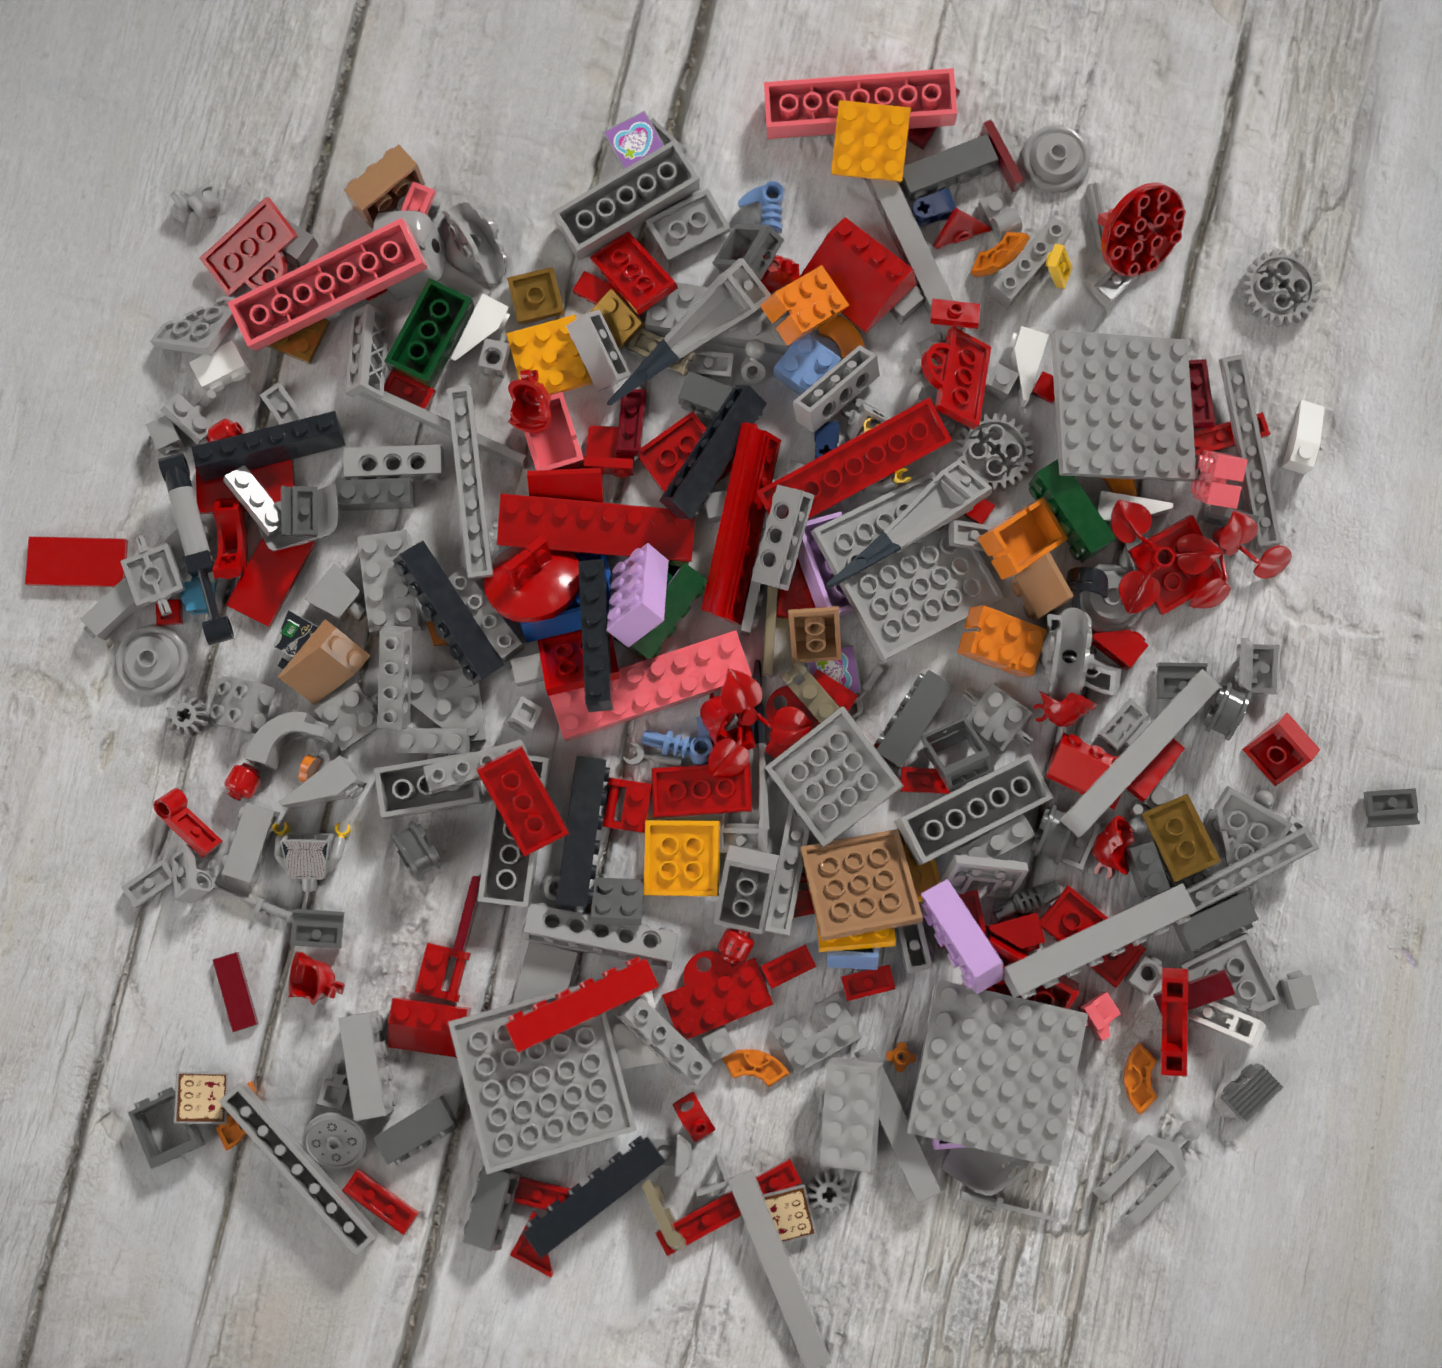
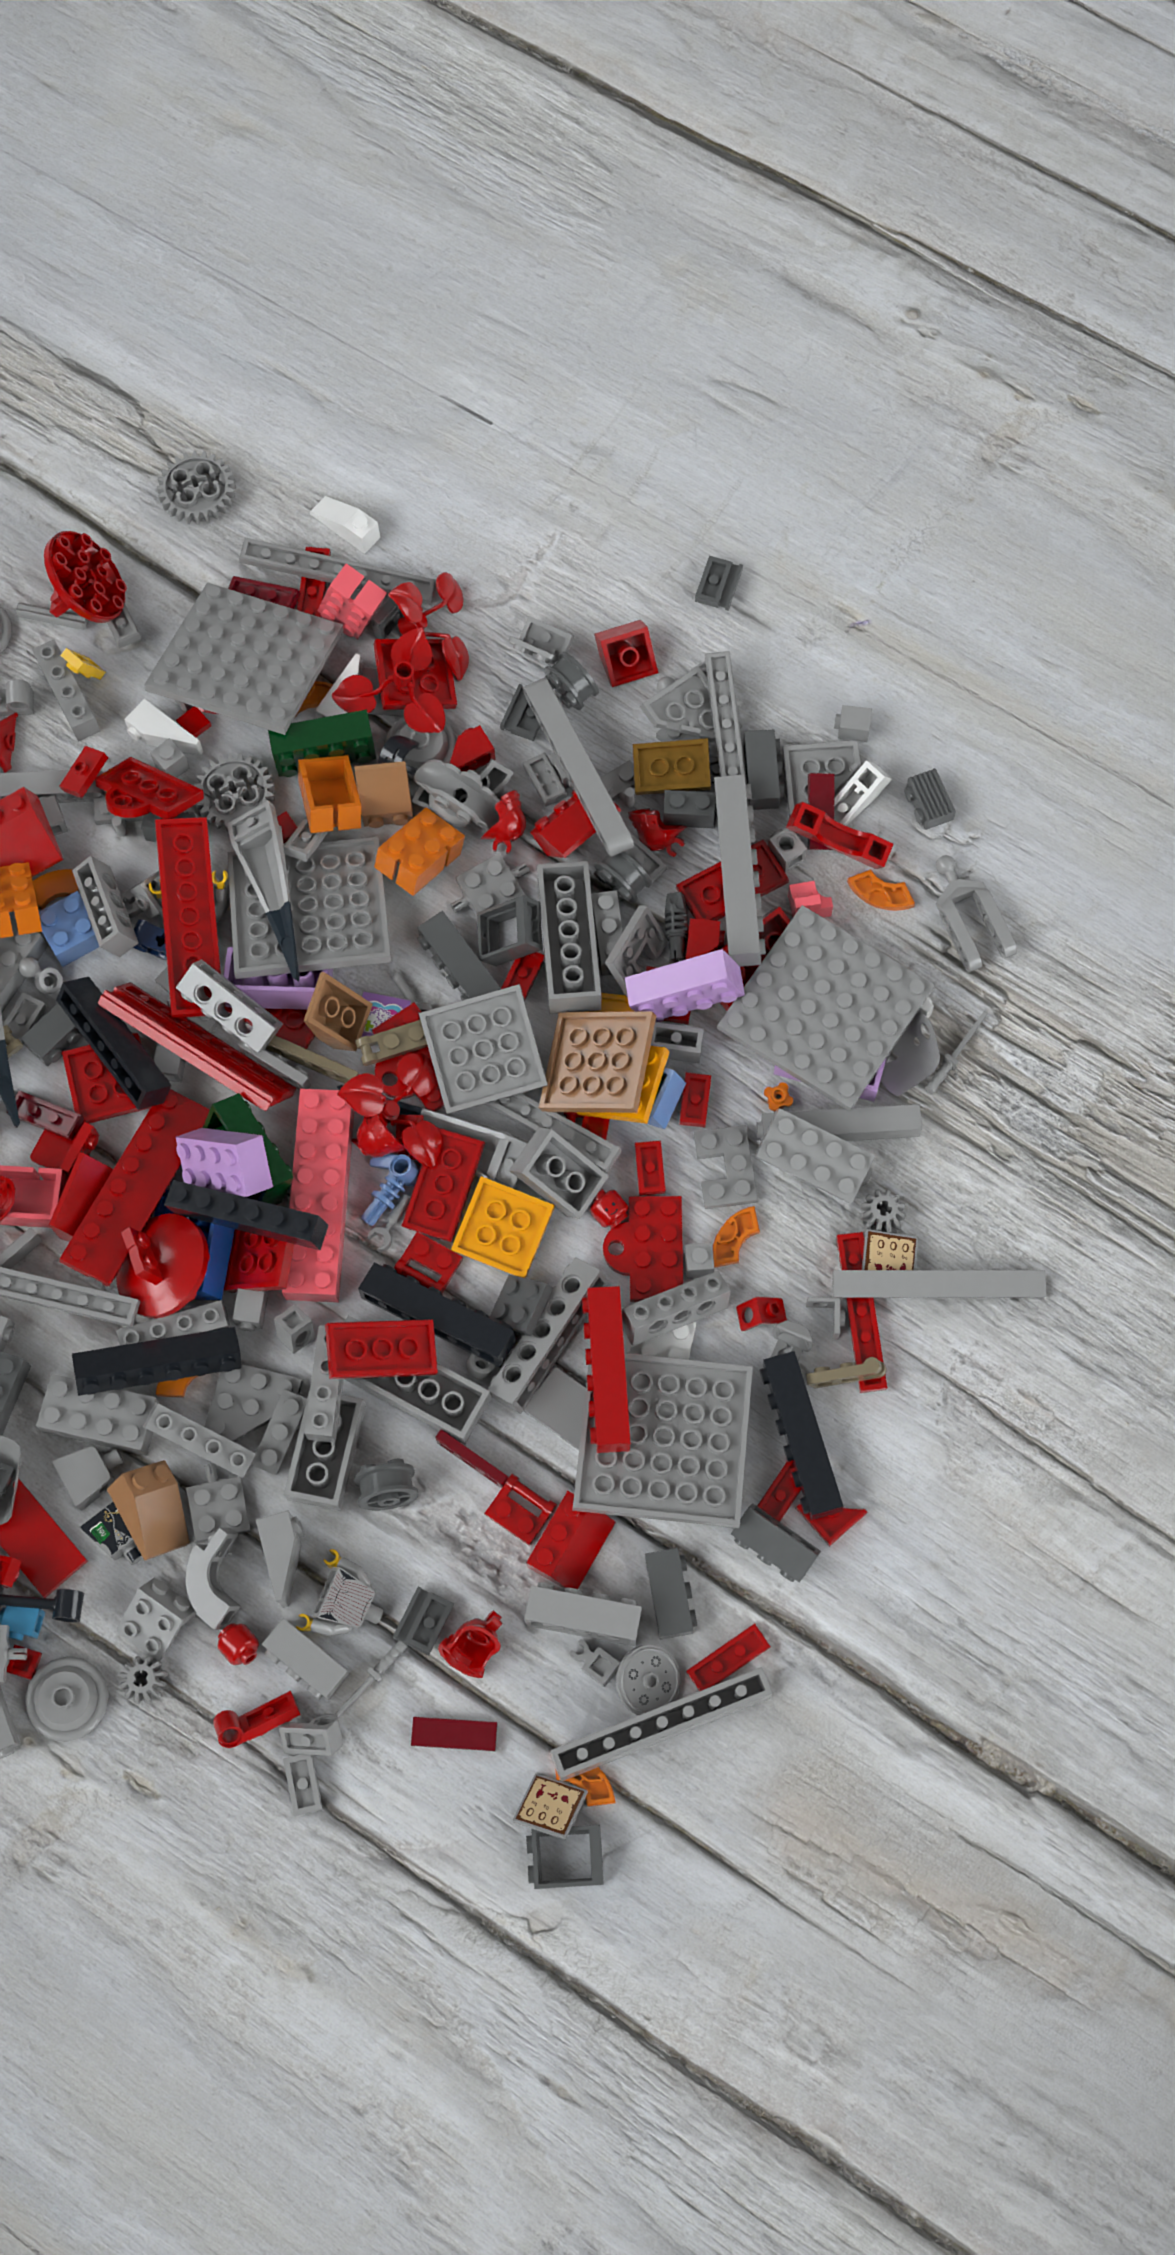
camera: 65 degrees left, 10 degrees down
orange tile [298,754,323,783] -> none
orange tile [970,232,1030,277] -> none
red tile [1126,738,1185,802] -> none

